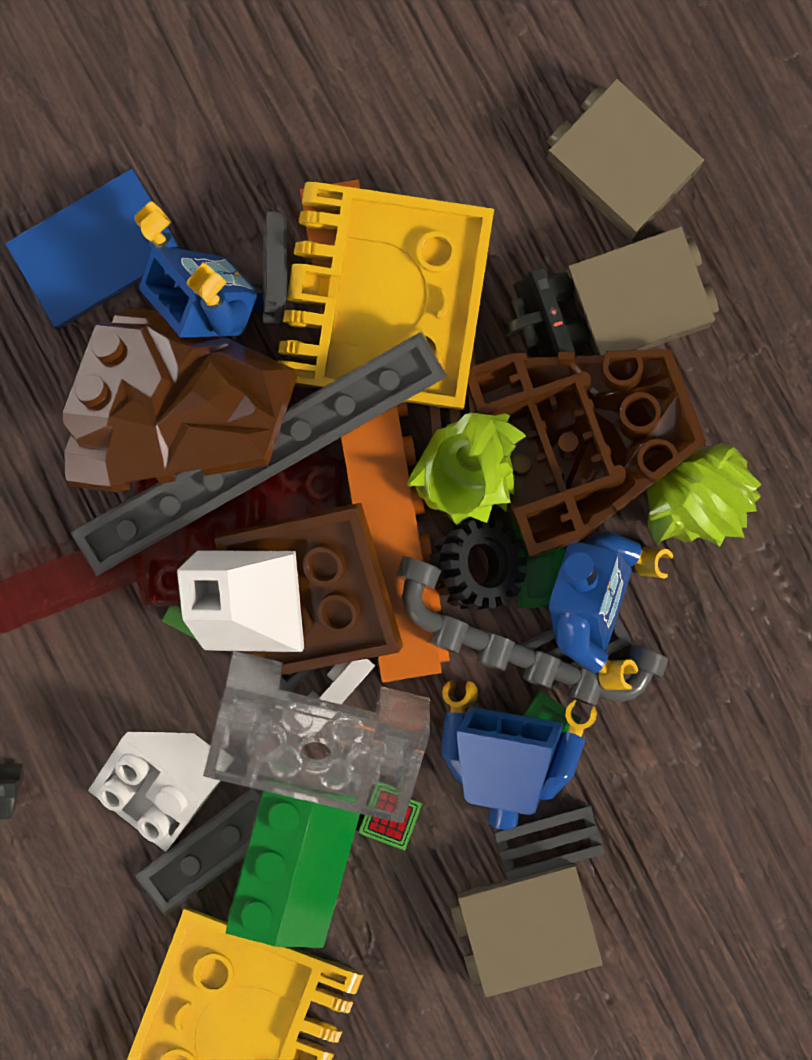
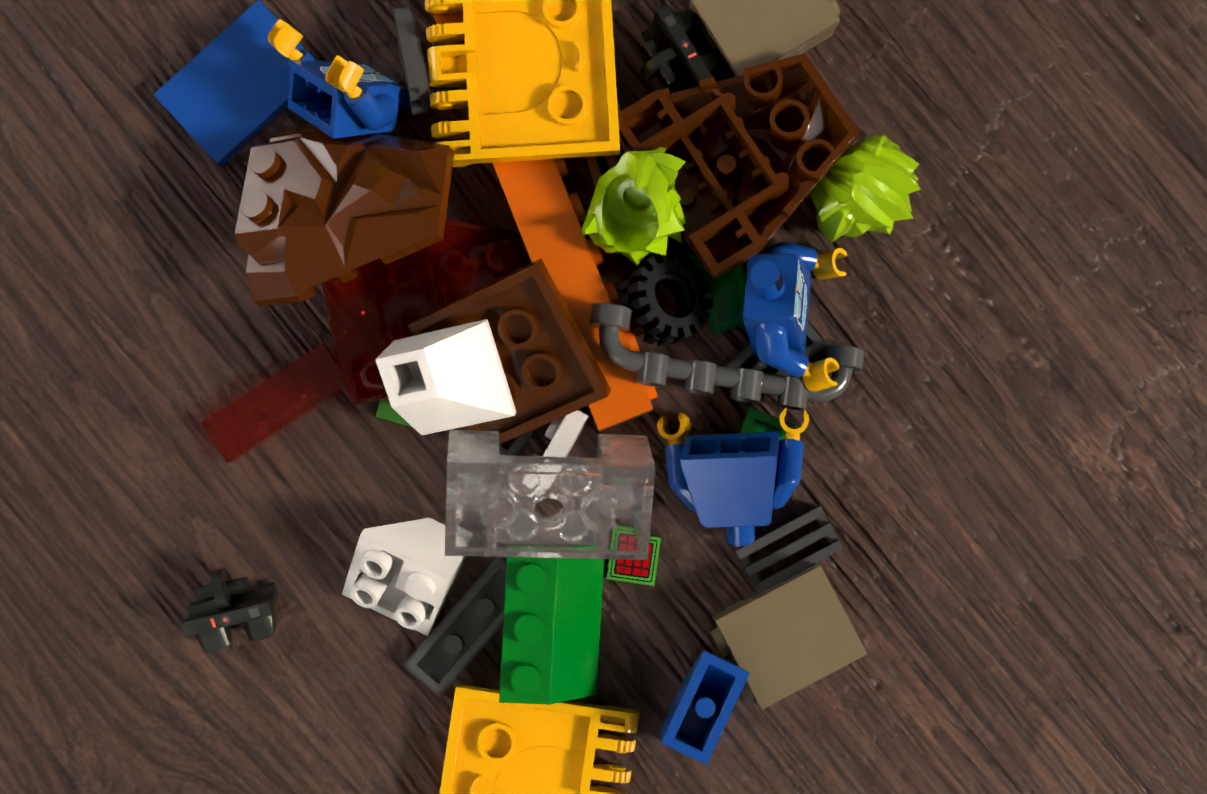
camera: 10 degrees left, 0 degrees up
dark grey tile [71,331,447,576] -> none
none -> blue slope [658,650,750,765]

